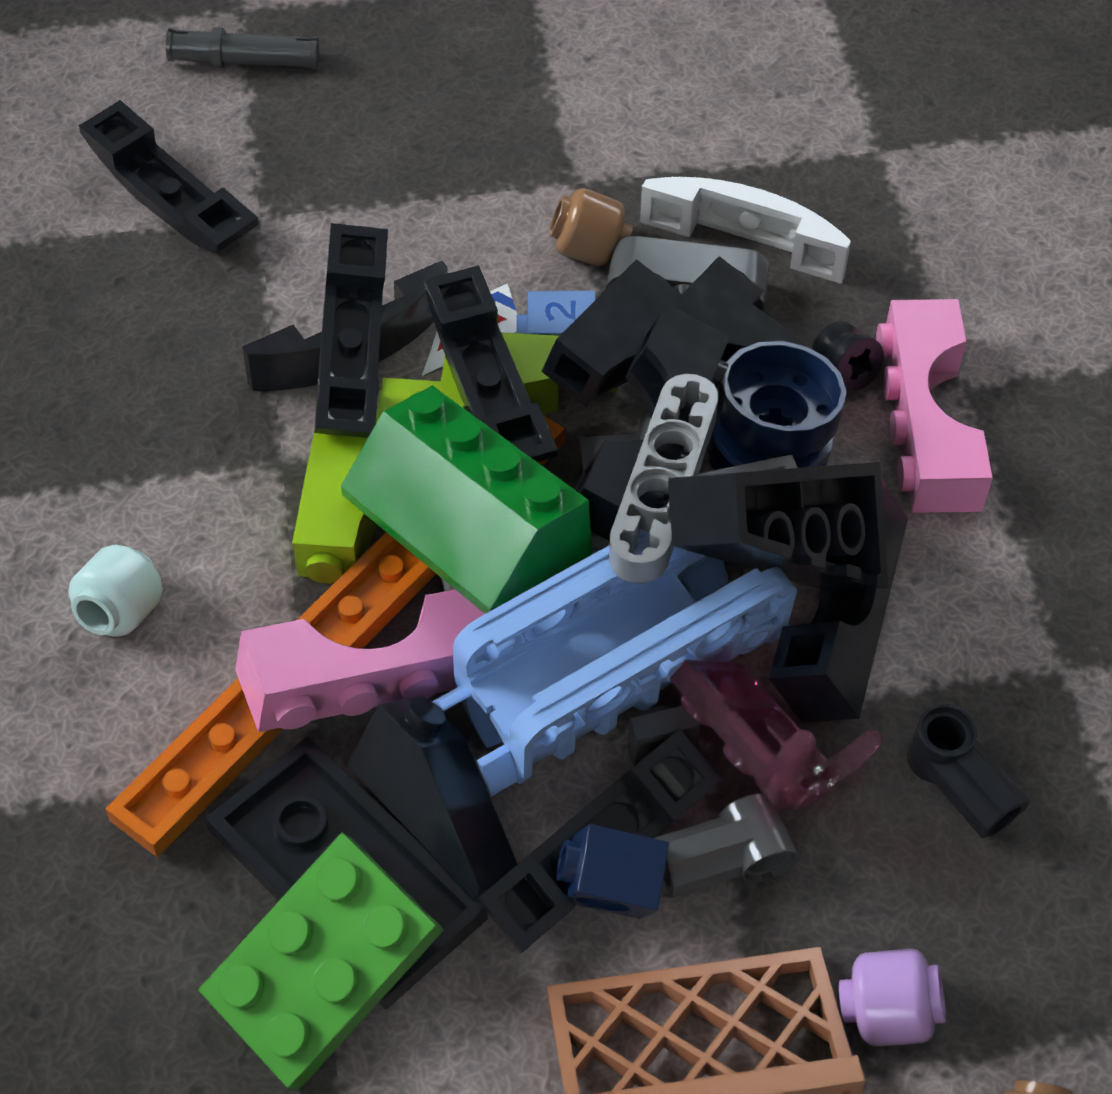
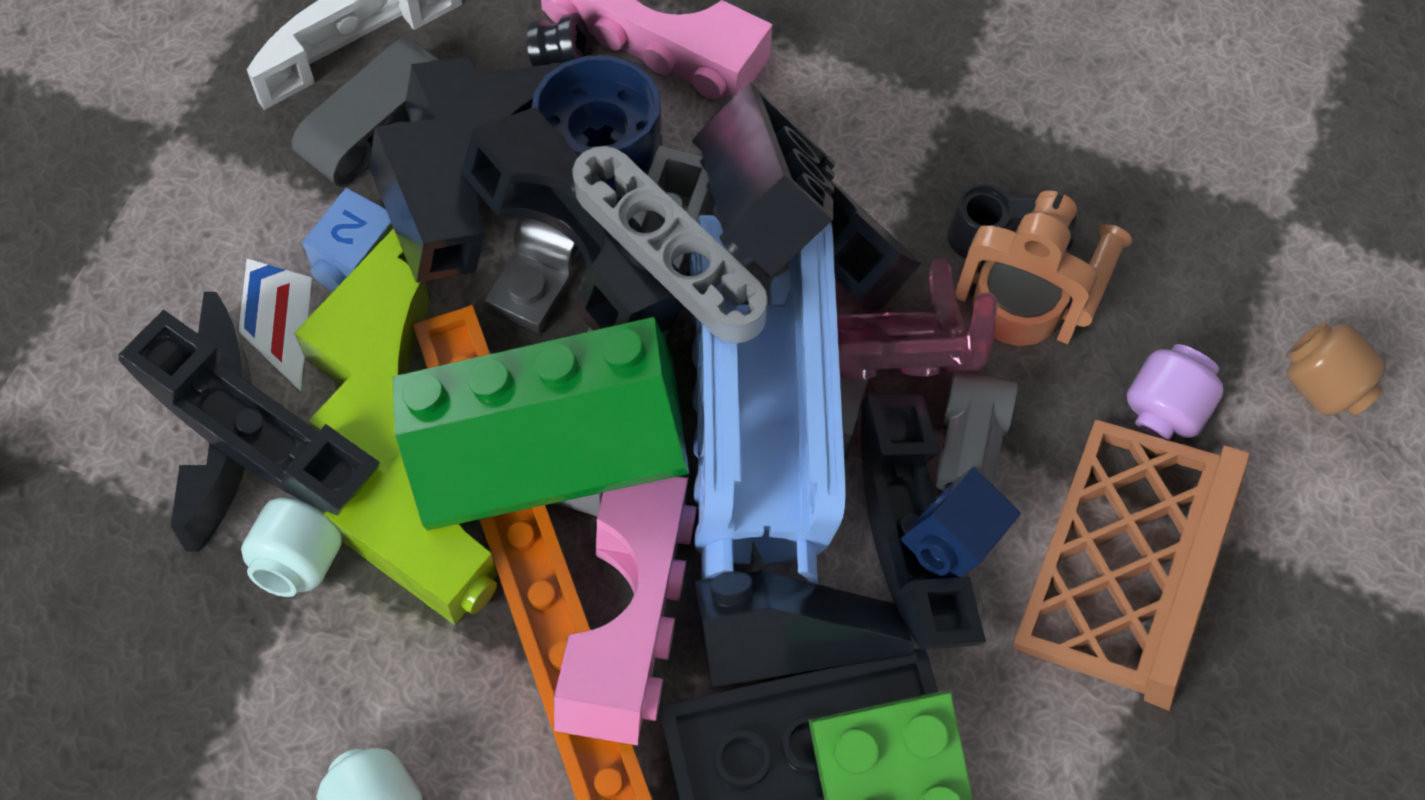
camera: 60 degrees left, 10 degrees up
black slope [424,265,558,462] -> none
medium nougat head [549,188,632,267] -> none
none -> light aqua head [241,497,342,597]
none -> nougat piece [953,191,1132,346]

